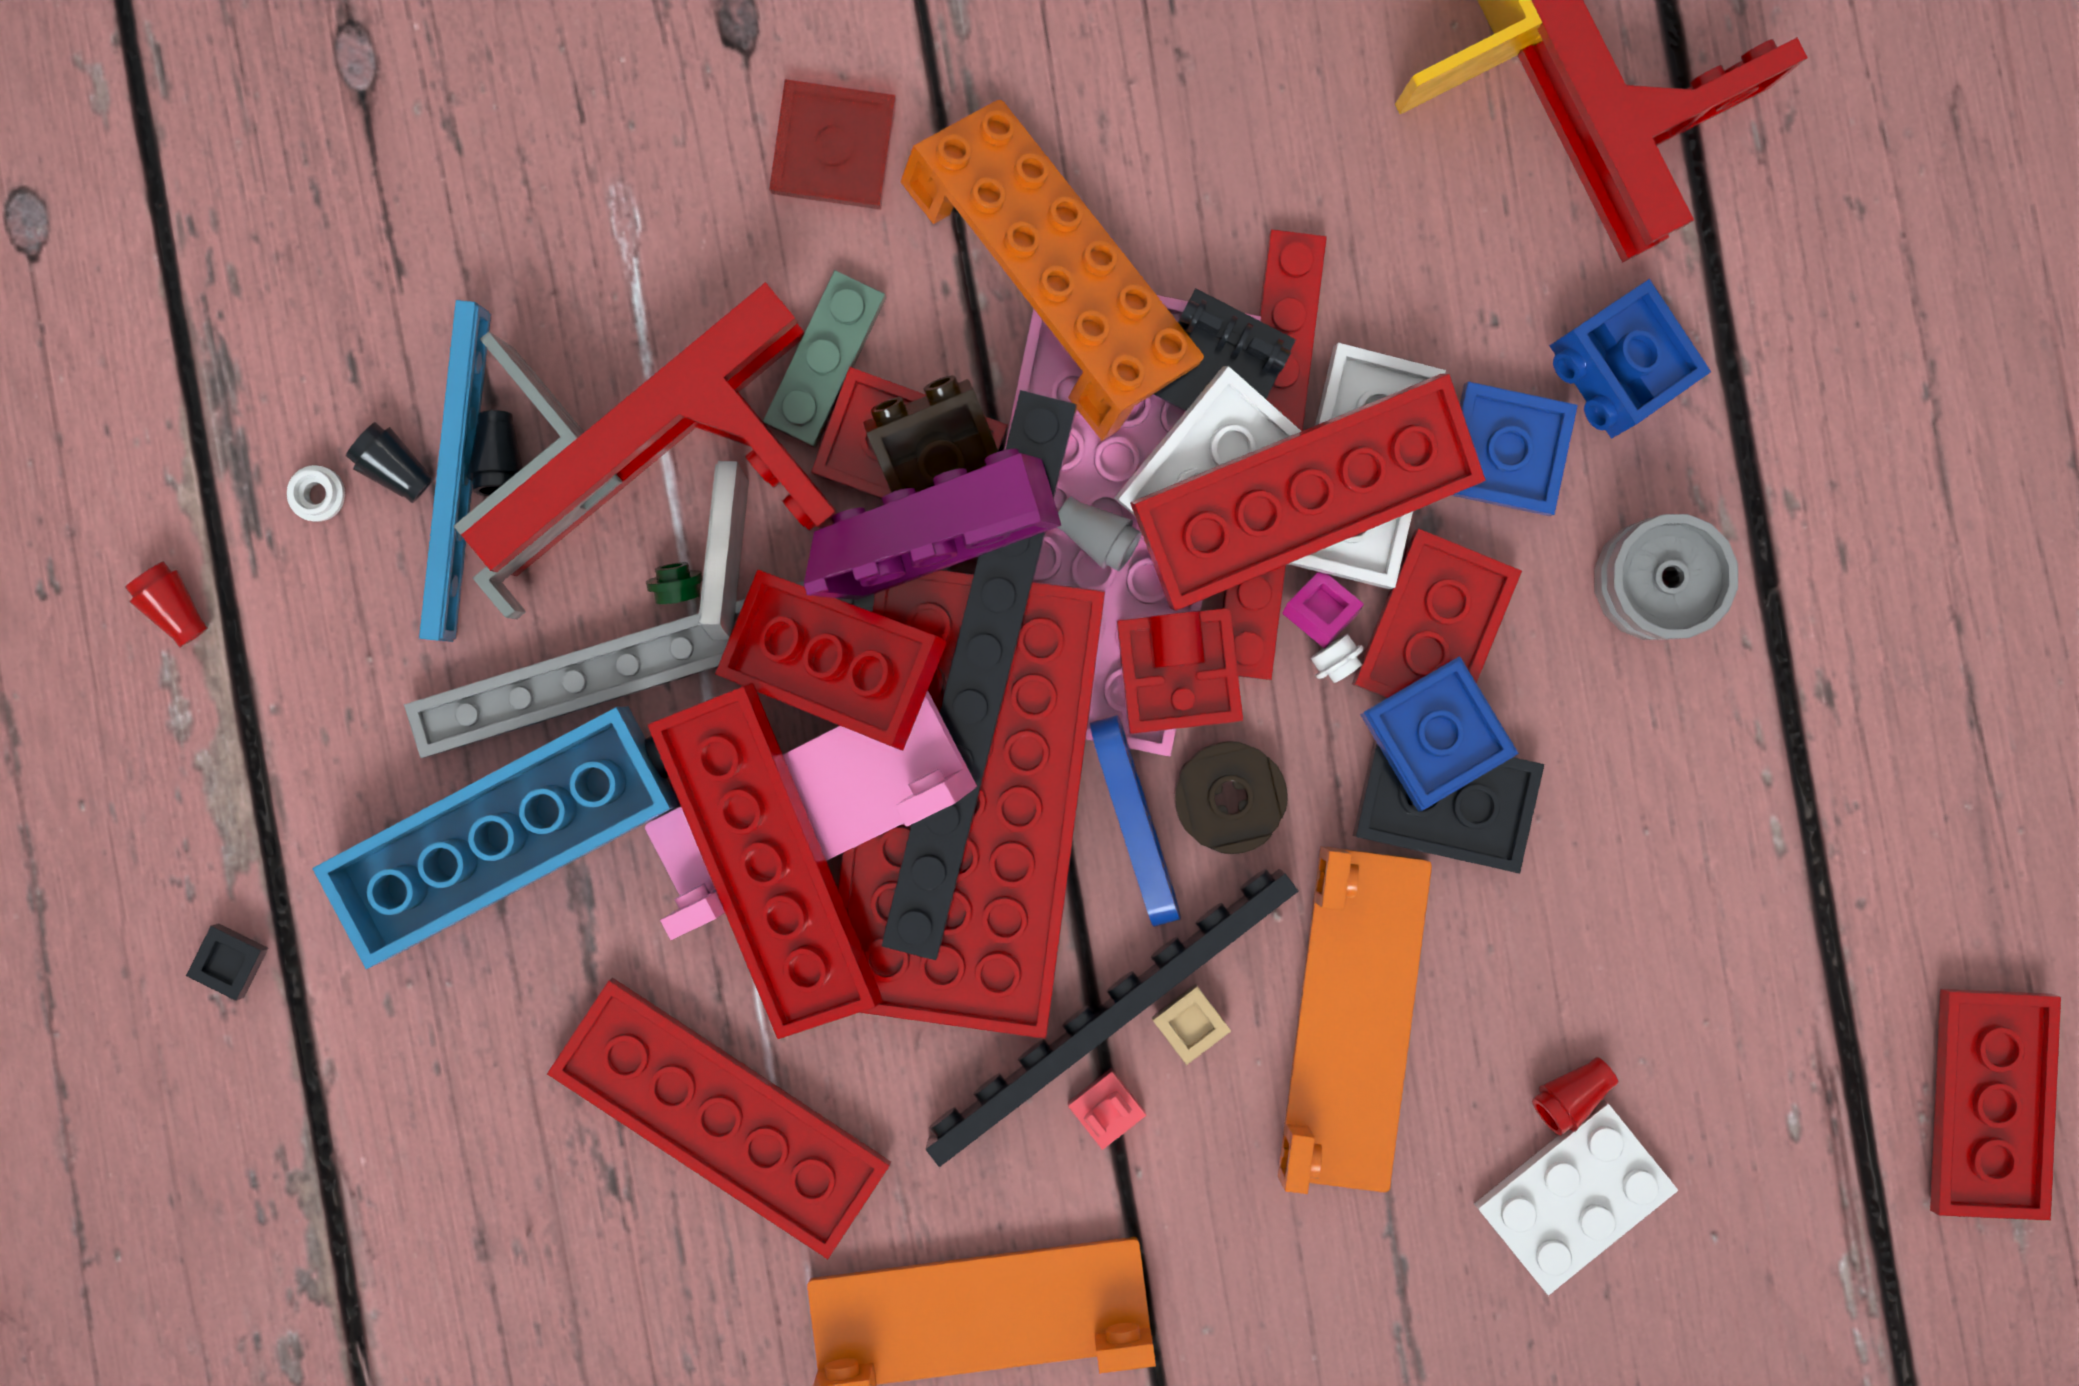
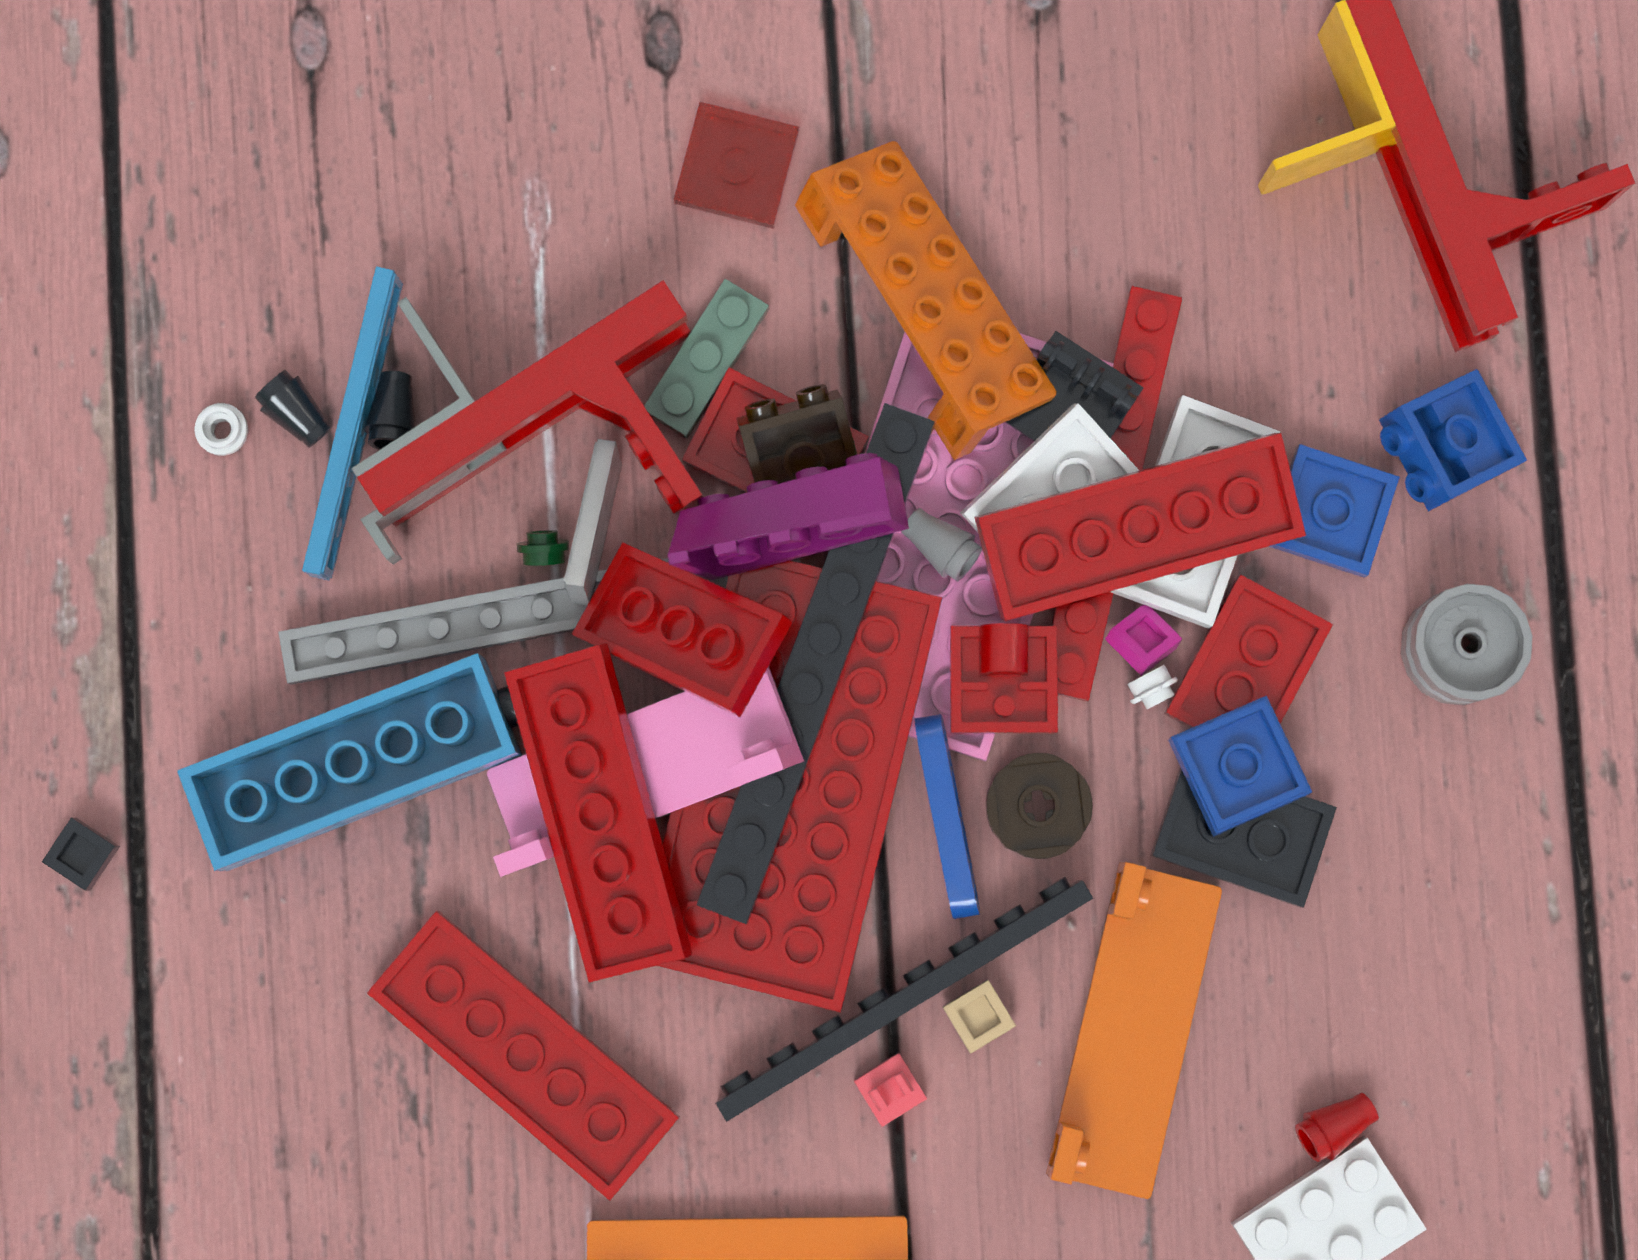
camera: 15 degrees right, 5 degrees down
red cone [125,561,208,648] -> none

